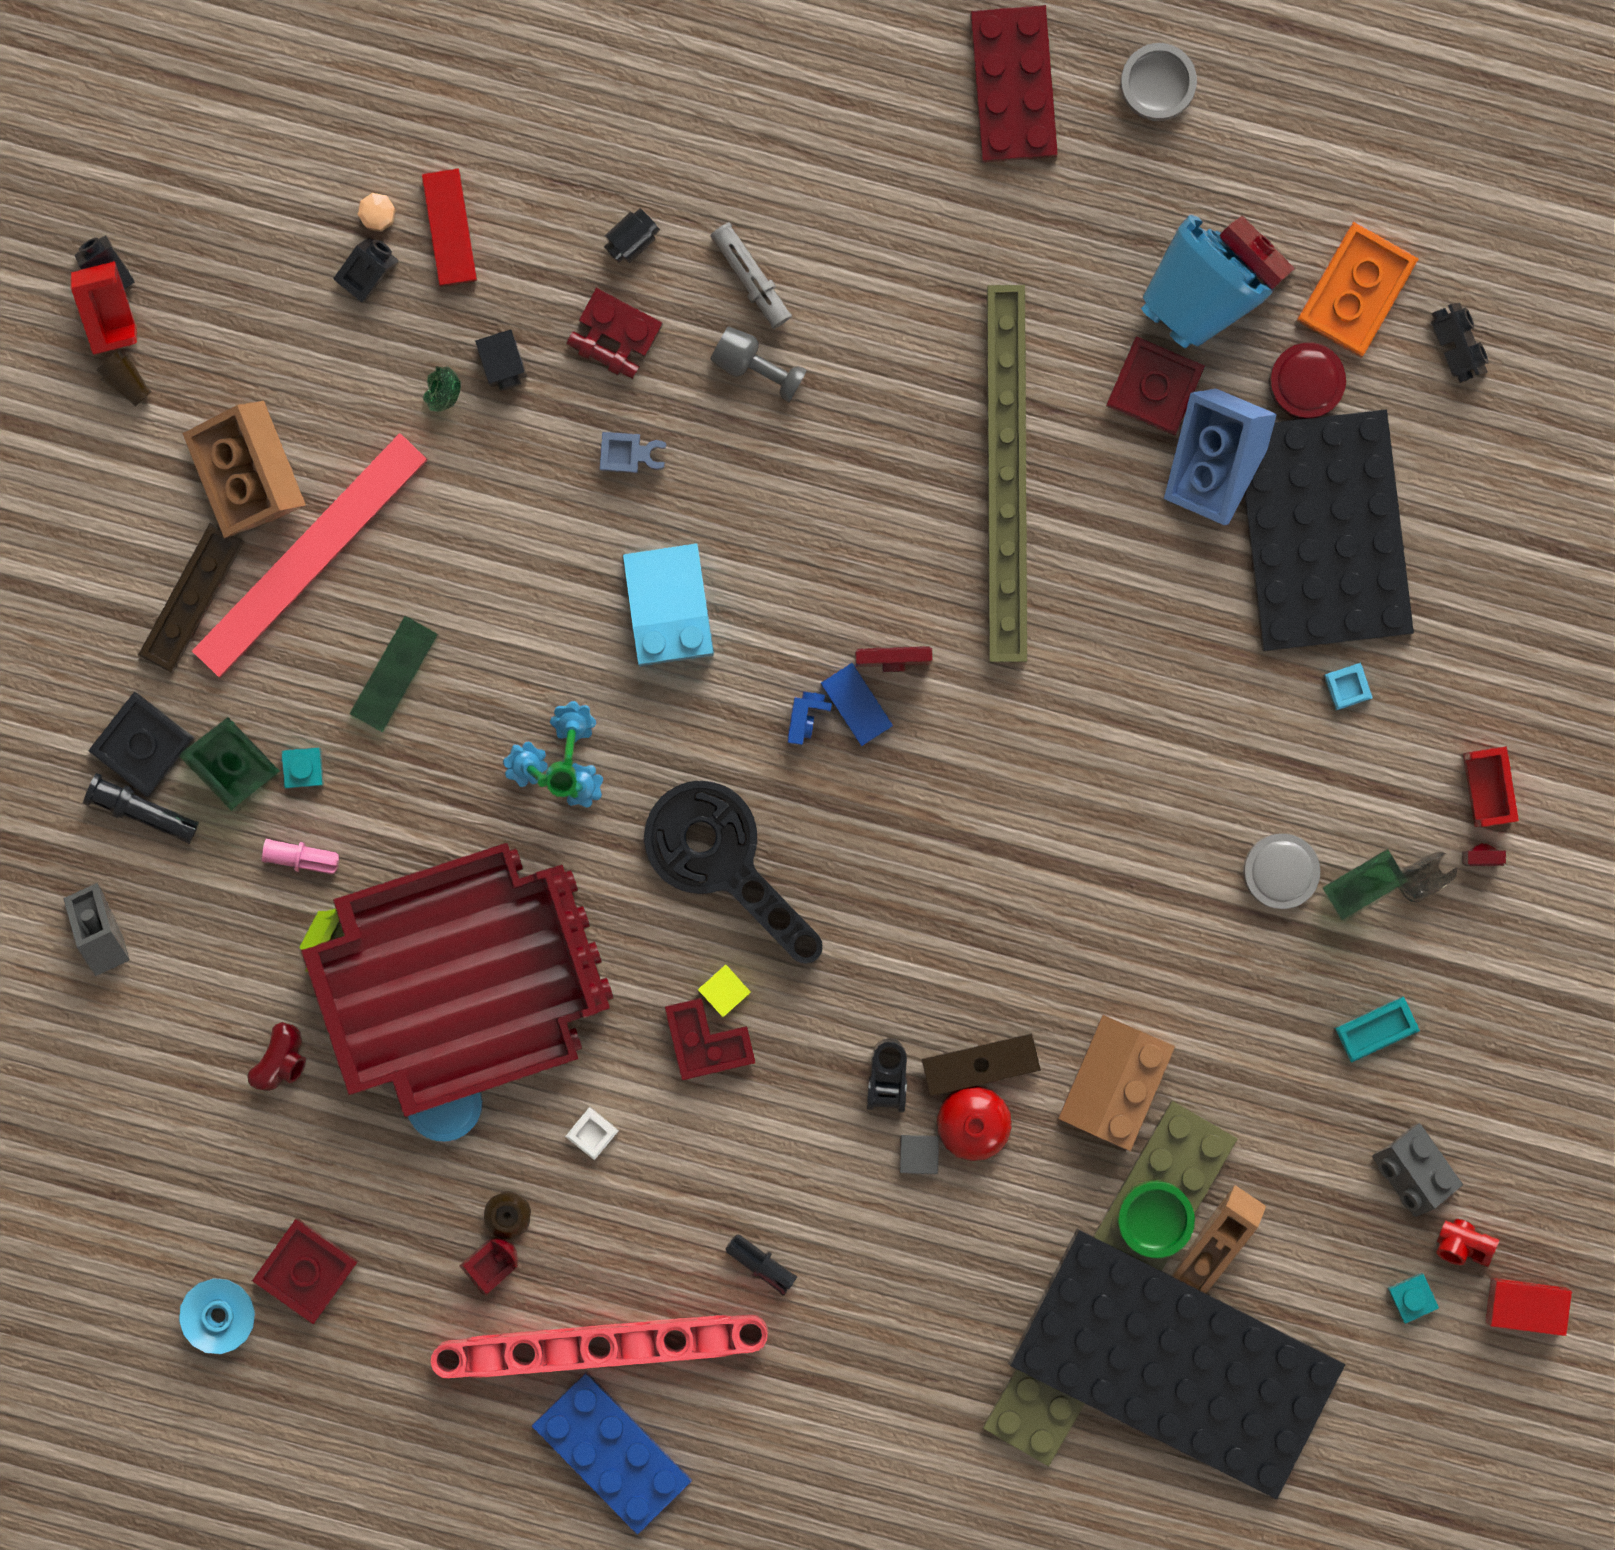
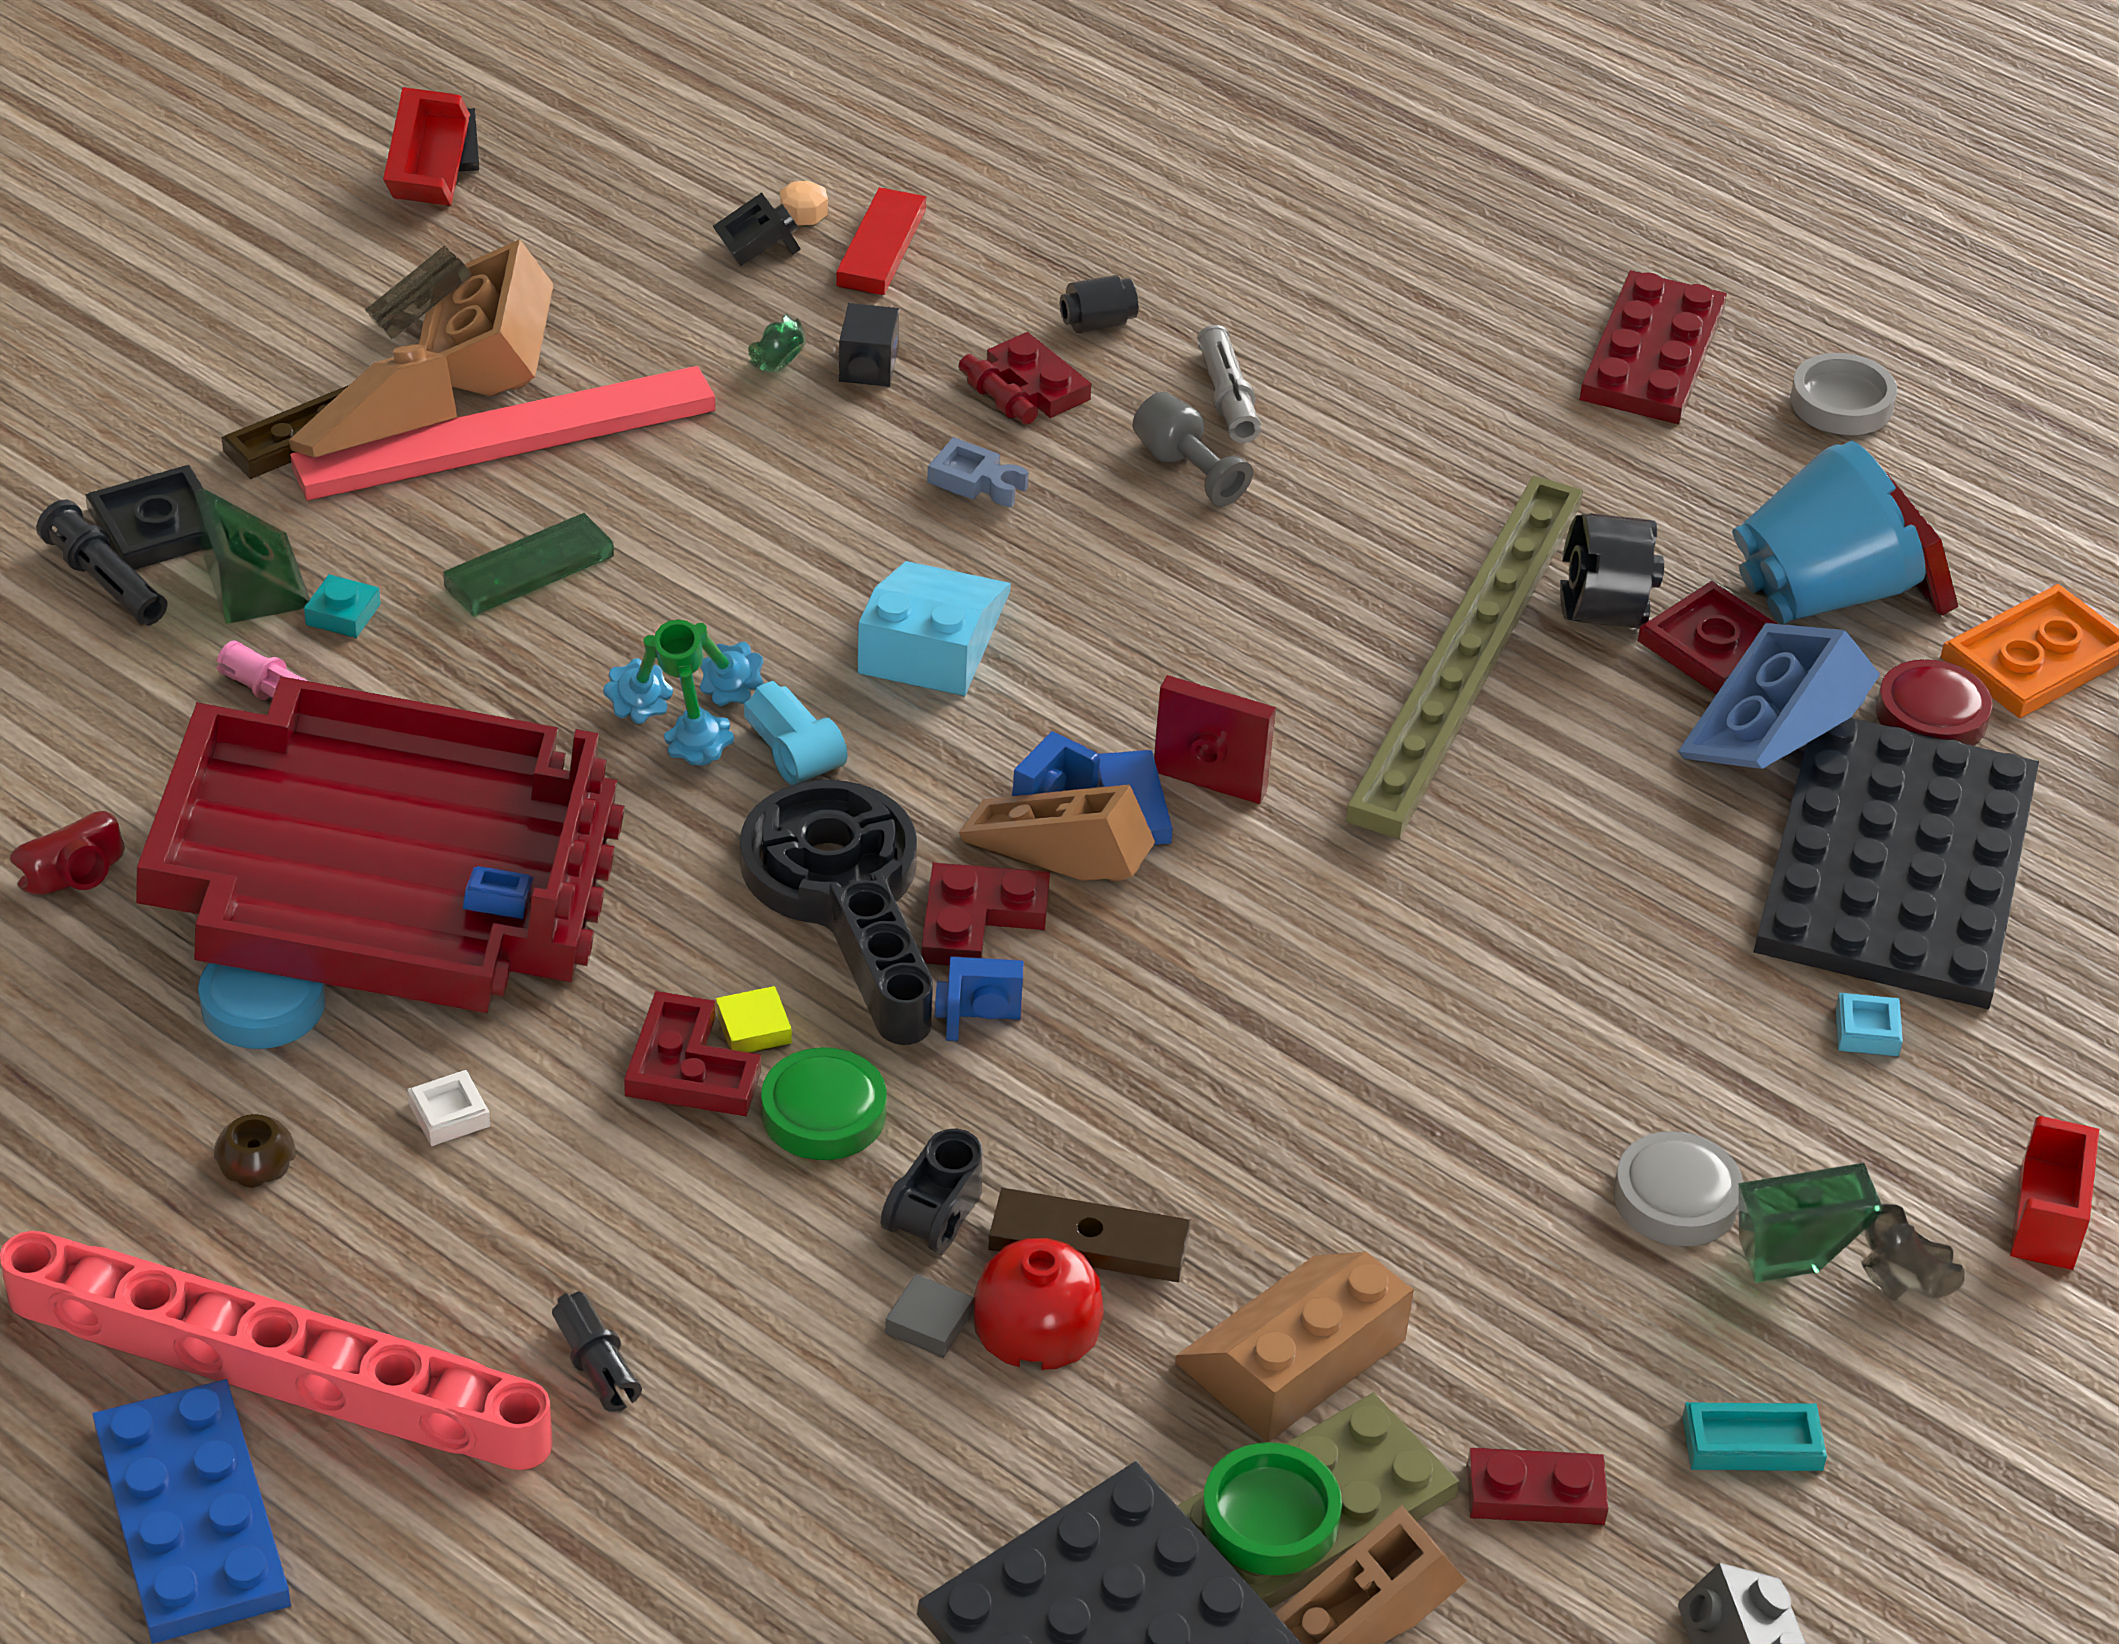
camera: 20 degrees right, 45 degrees down
dark brown cone [97,350,152,407] -> none
dark red plate [459,1239,519,1295] -> none
dark red tile [1462,843,1506,866] -> none
none -> medium nougat slope [289,344,457,458]
none -> clear smoke tile [365,246,471,339]
none -> blue tile [463,866,534,919]
none -> medium azure piece [744,681,848,785]
none -> green piece [761,1047,887,1160]
none -> dark red plate [921,862,1050,966]
none -> blue bracket [935,957,1024,1041]
none -> medium nougat slope [959,785,1155,881]
none -> dark red plate [1467,1448,1609,1525]
none -> black brick [1560,513,1664,628]

